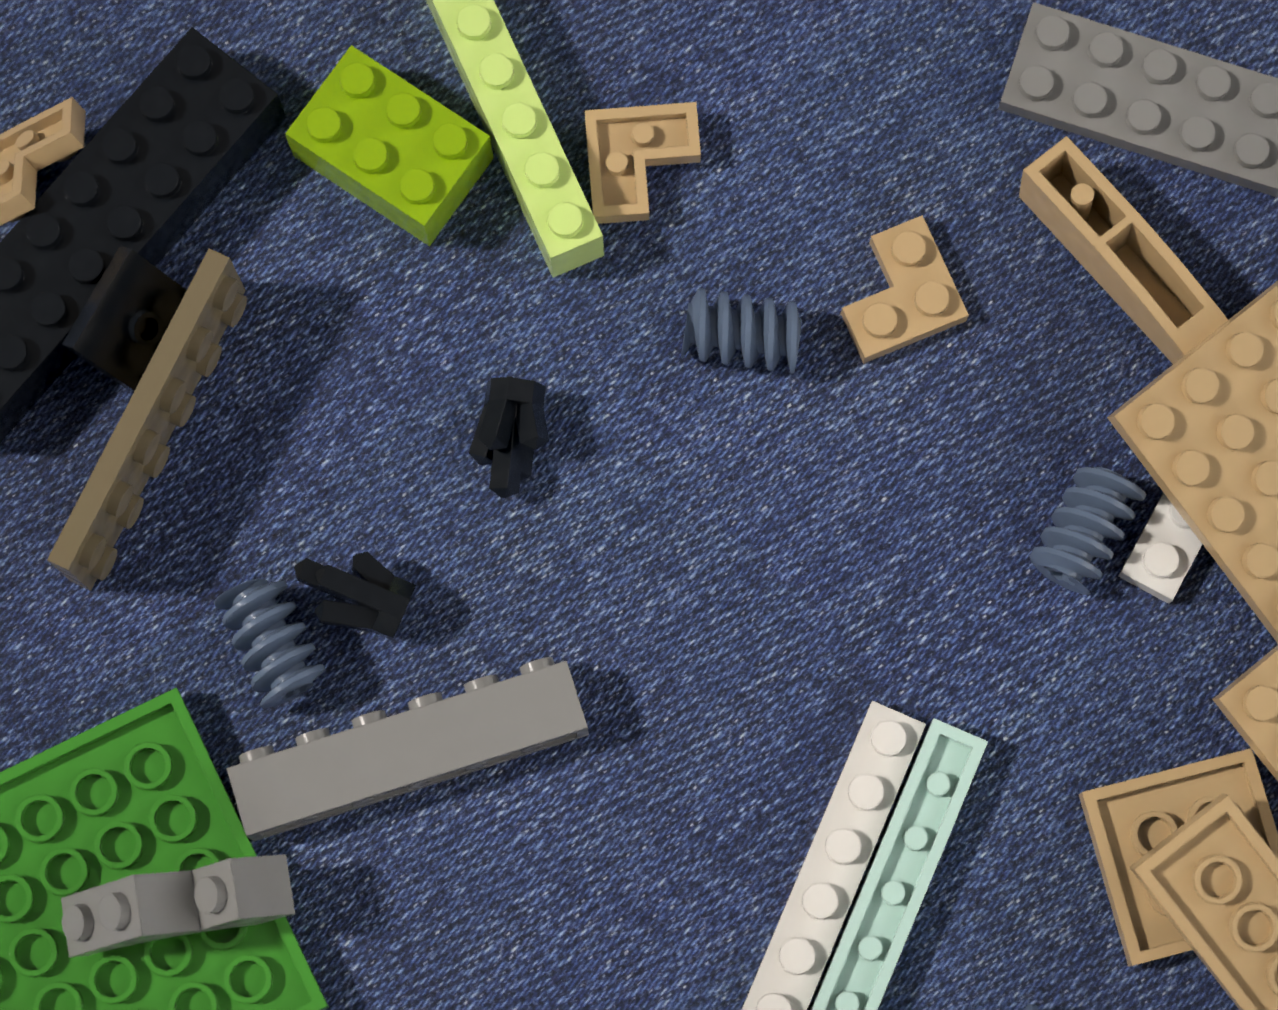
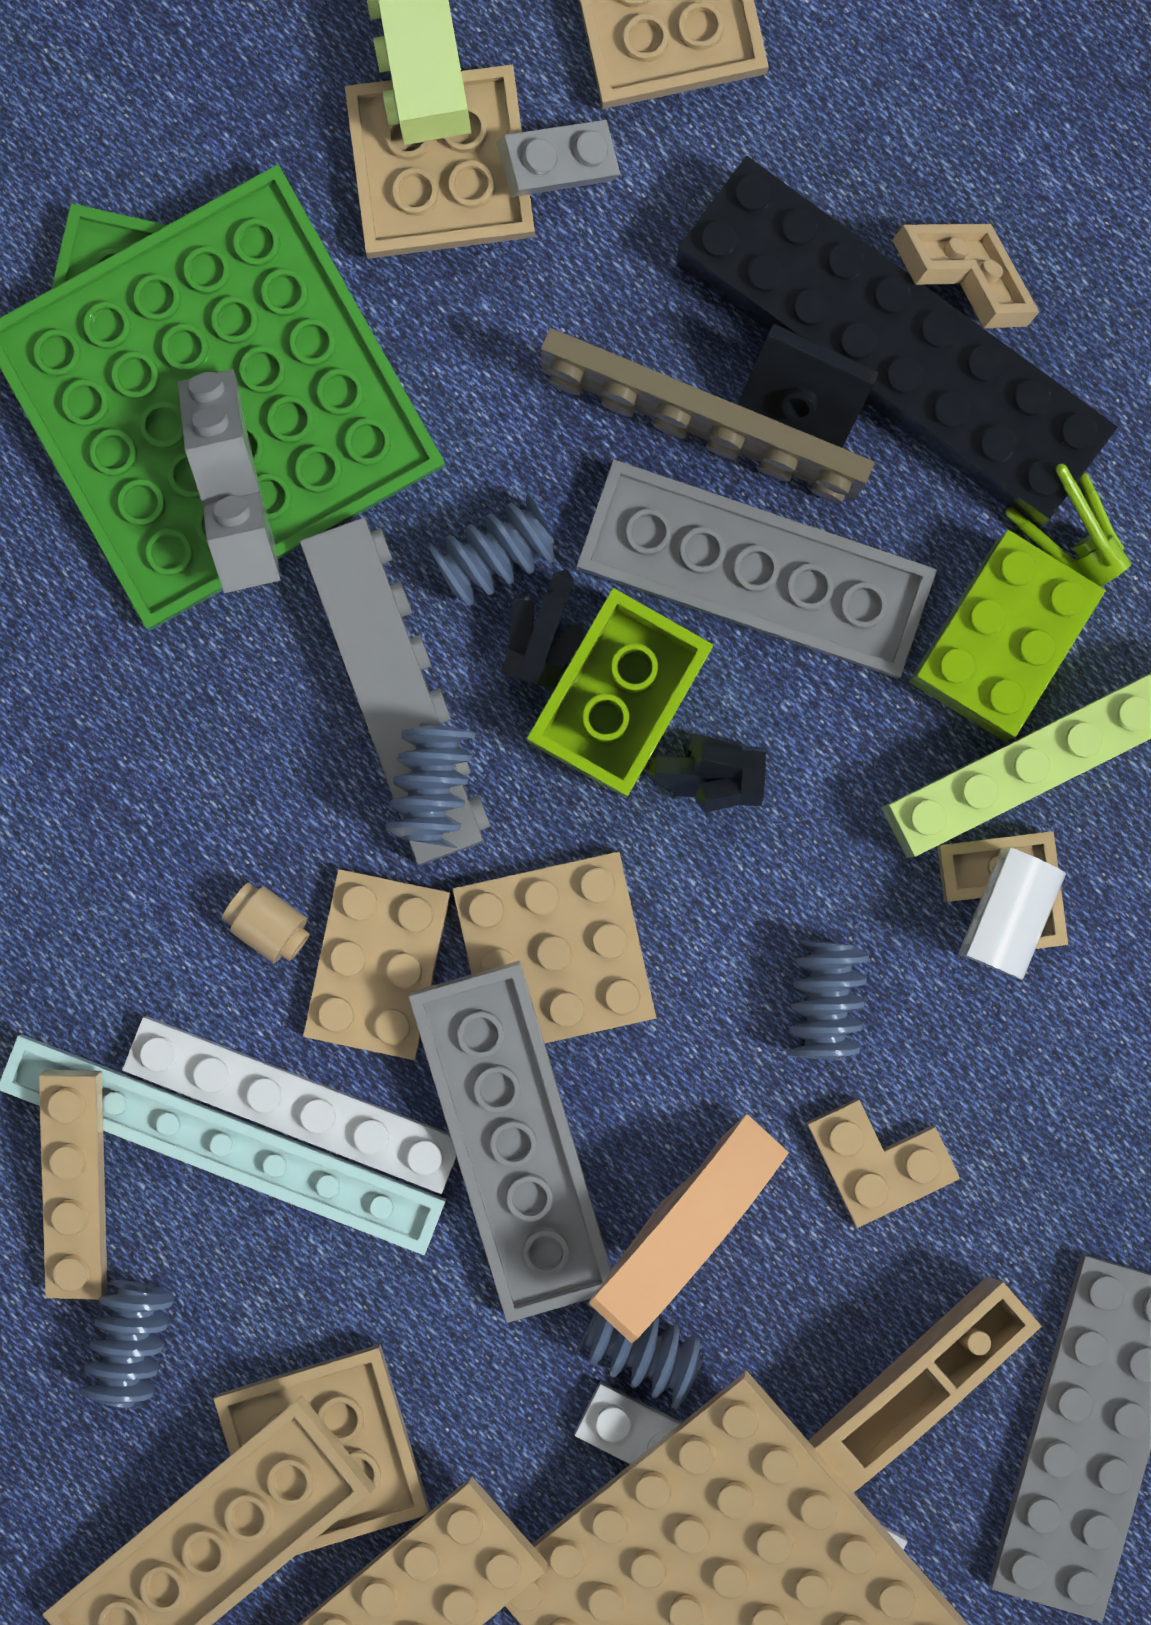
camera: 90 degrees right, 10 degrees up
none -> tan brick [222,882,310,964]
none -> tan plate [303,869,451,1060]
none -> sand blue piece [386,723,476,848]
none -> light grey plate [408,960,612,1323]
none -> tan plate [453,852,657,1043]
none -> lime brick [527,588,714,799]
none -> light grey plate [577,459,937,679]
none -> light nougat slope [588,1114,789,1343]
none -> white brick [958,847,1066,980]
none -> lime plant [1005,464,1132,587]

